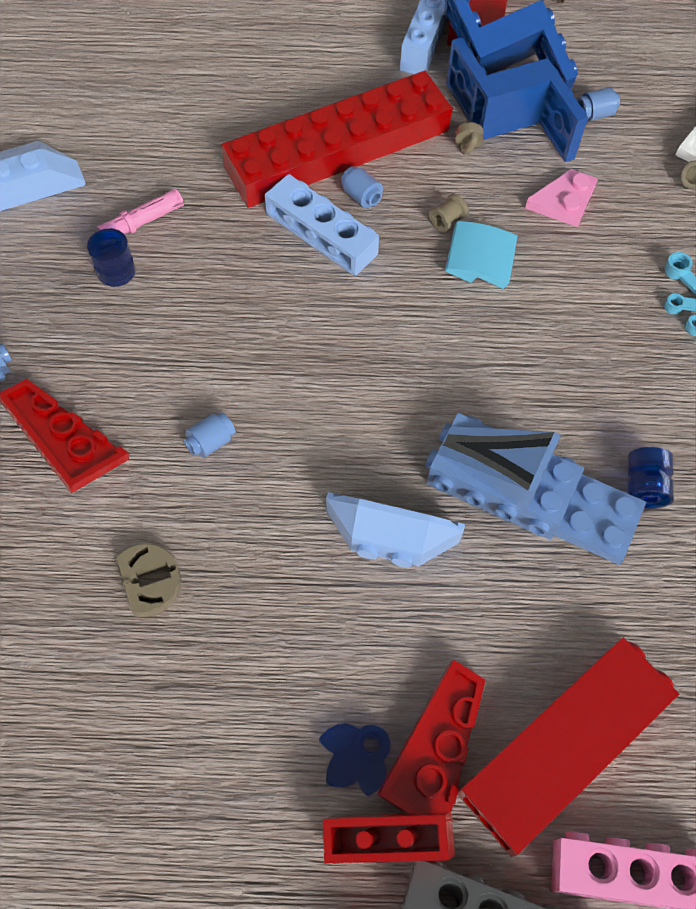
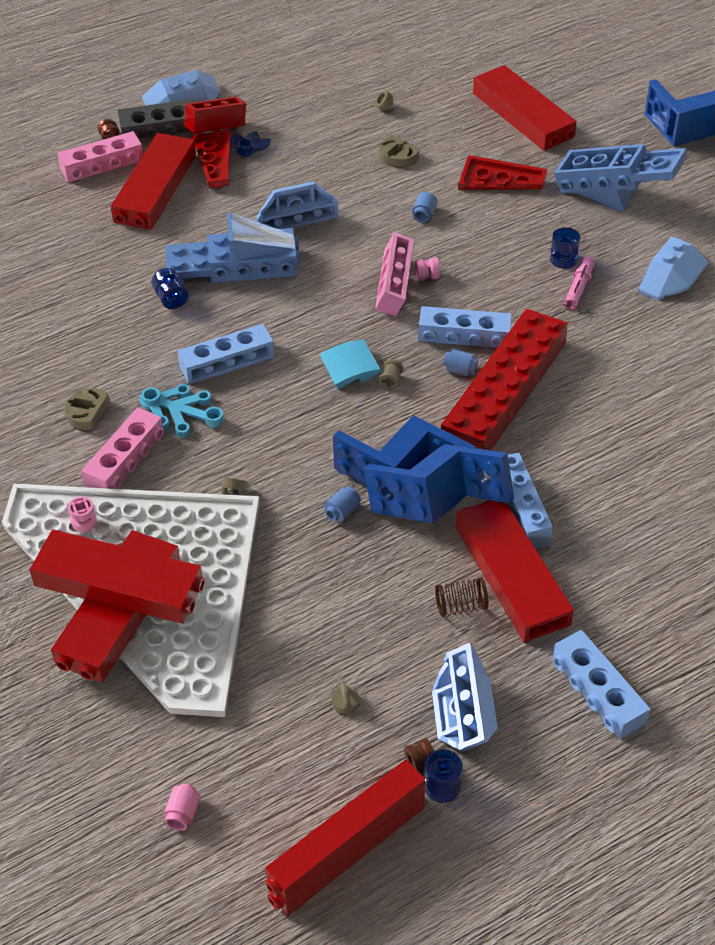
camera: 150 degrees right, 15 degrees down
bright pink wing [525,169,598,227] -> none
none -> light blue brick [177,324,274,384]
none -> dark tan tile [375,90,394,111]
none -> bright pink brick [375,232,414,317]
none -> bright pink wheel [415,257,440,281]

